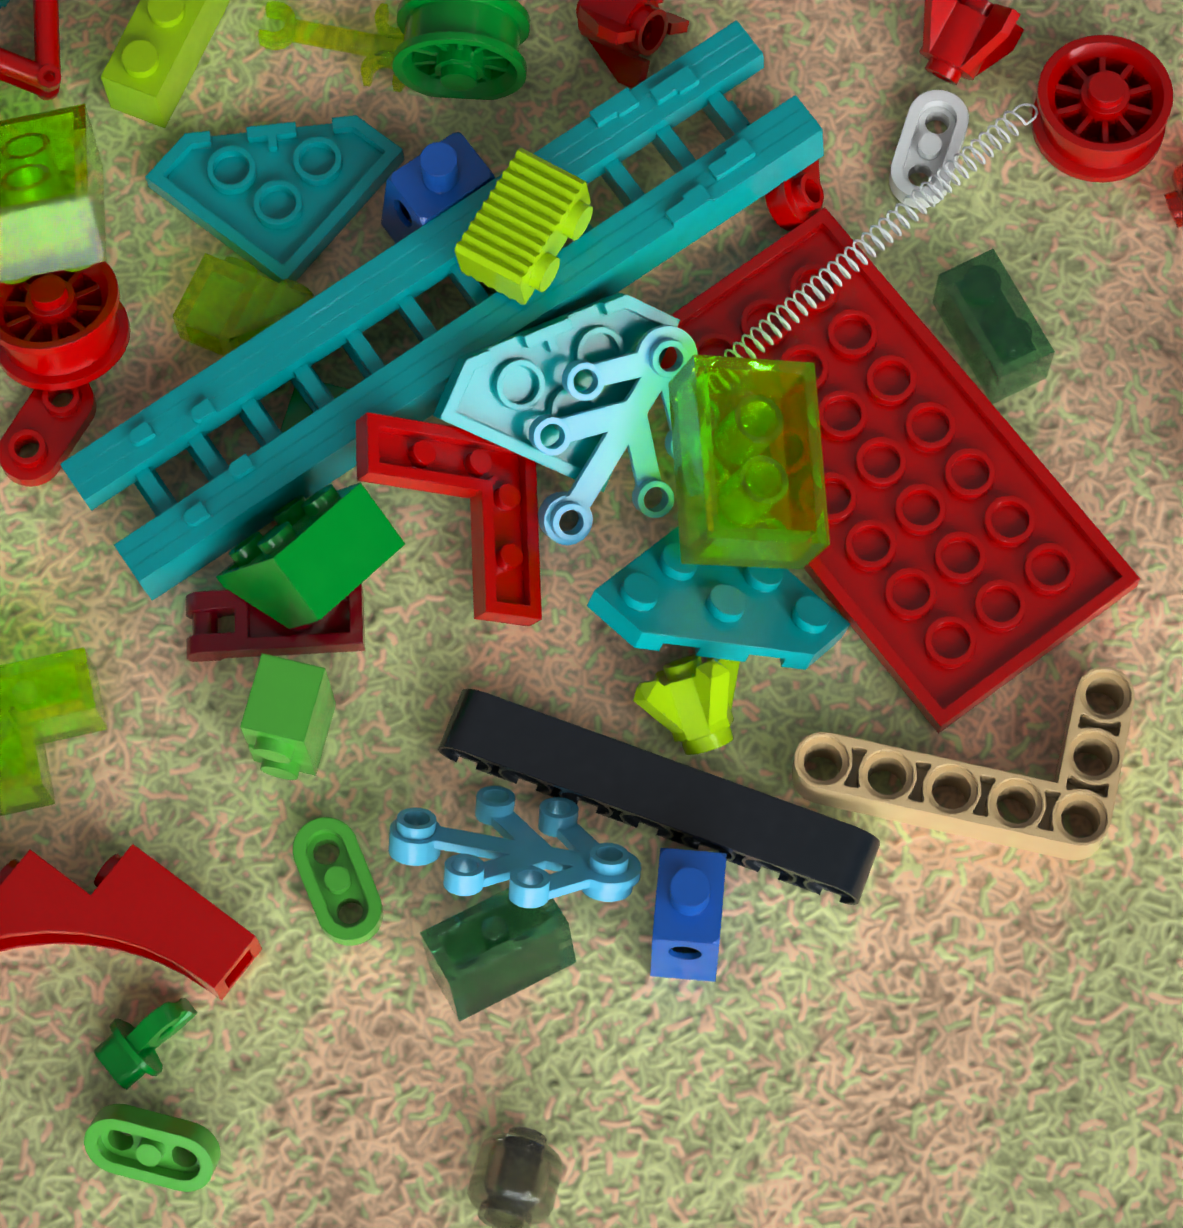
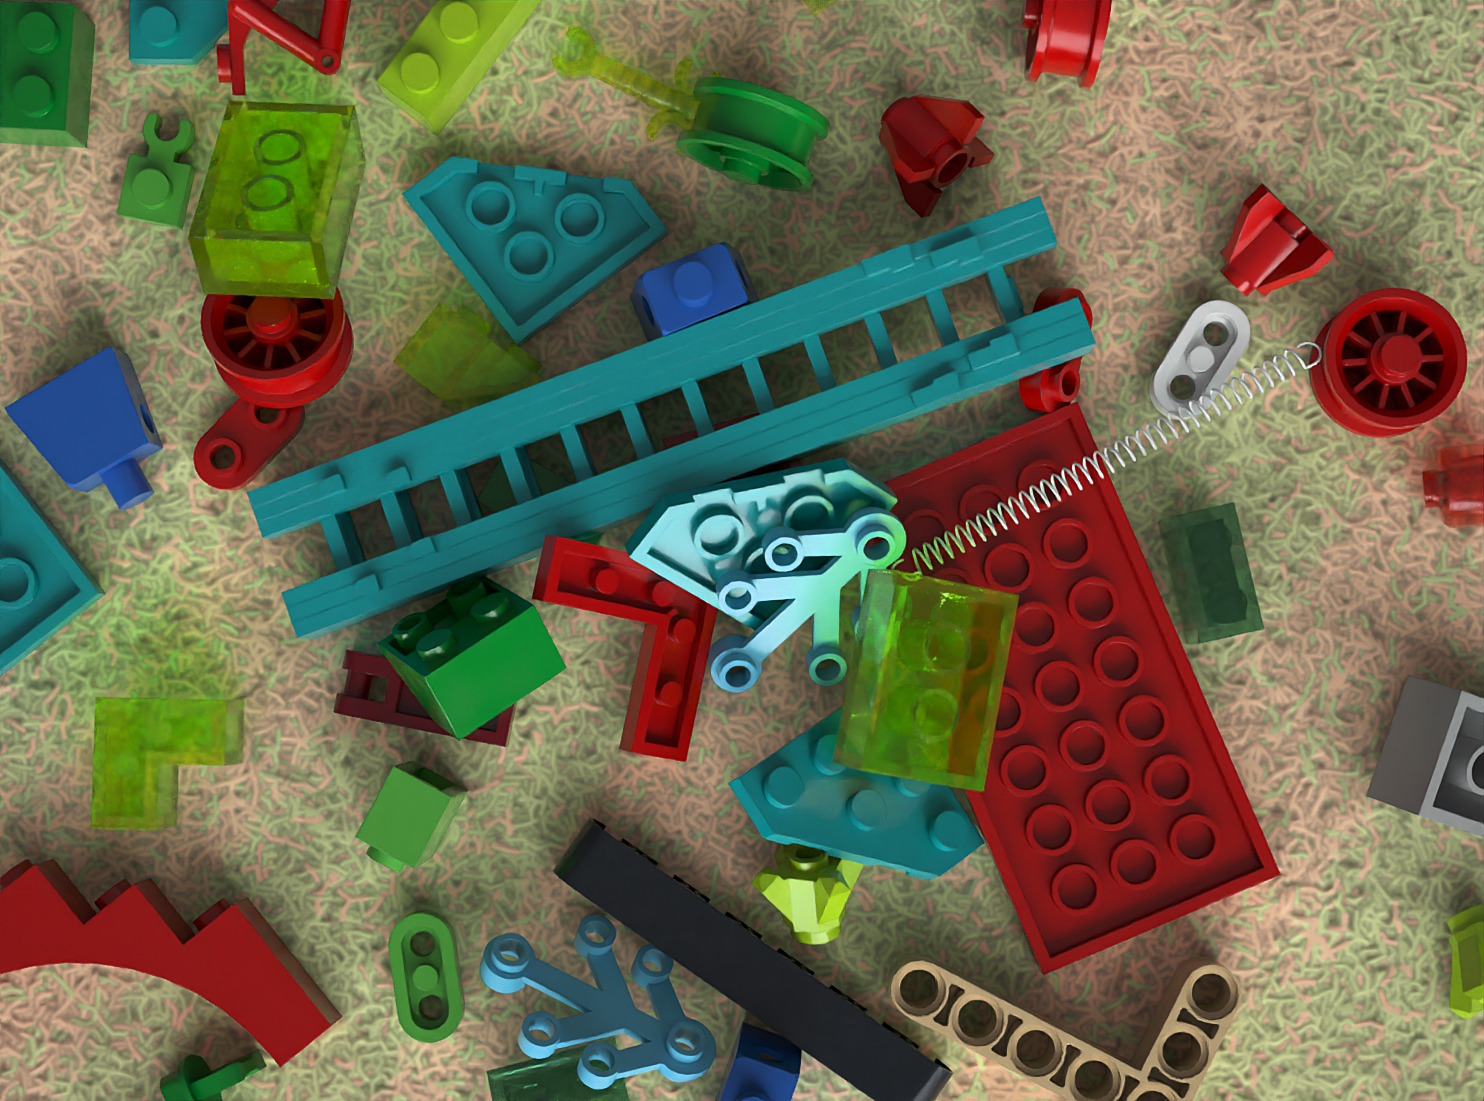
camera: 15 degrees right, 15 degrees up
lime brick [454,148,593,305] -> none

